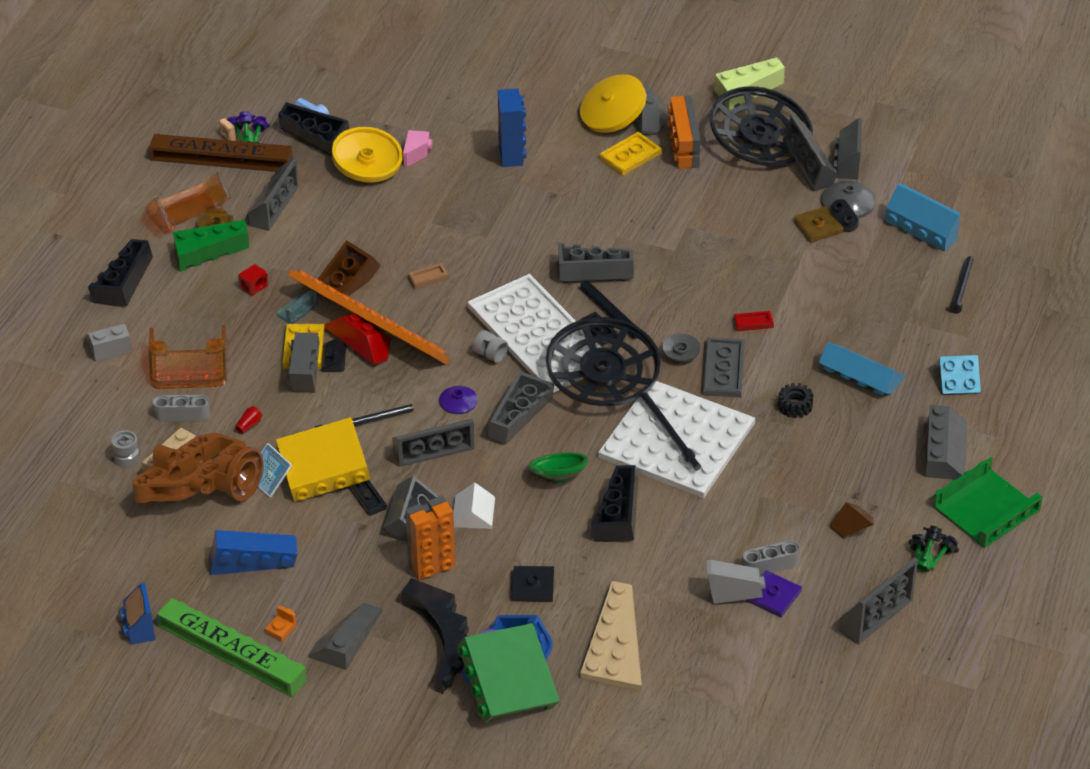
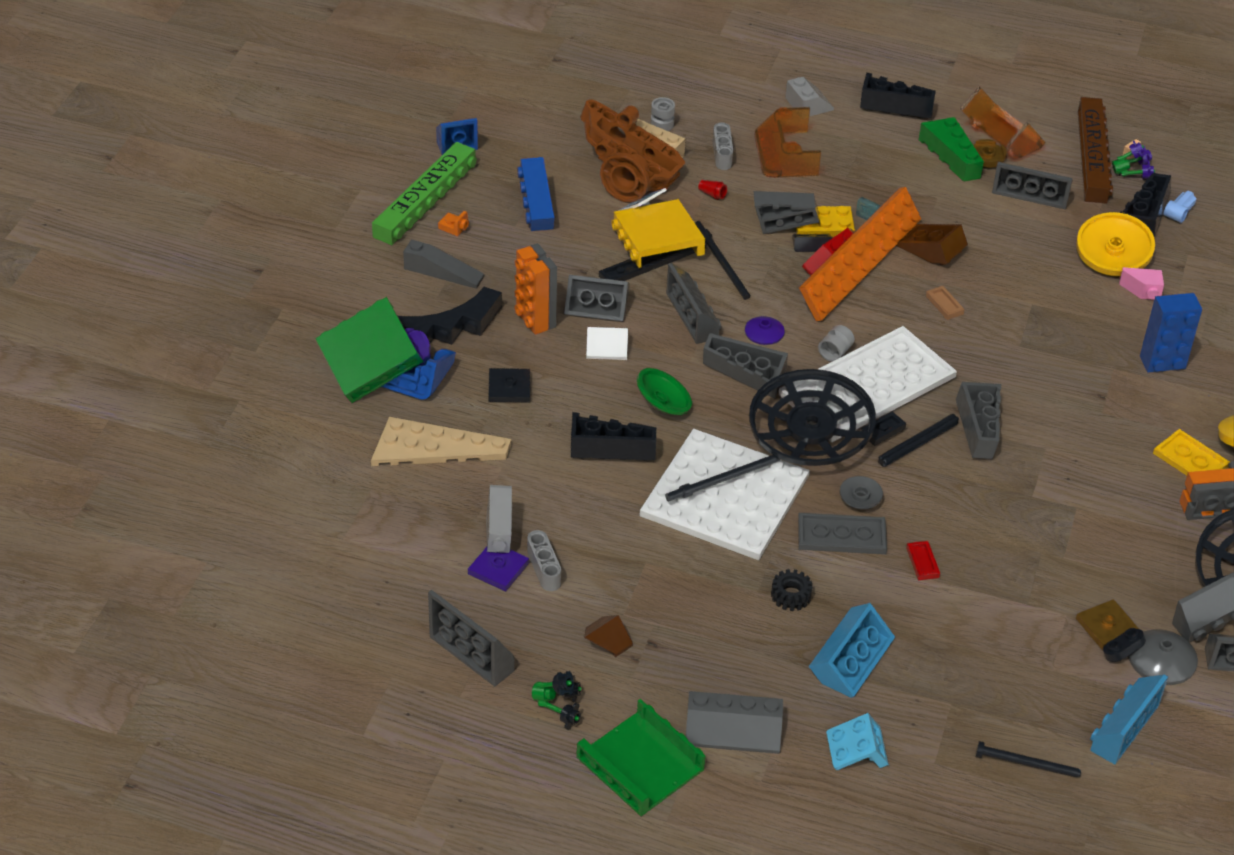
camera: 85 degrees right, 0 degrees up
red brick [238,264,268,297] -> none

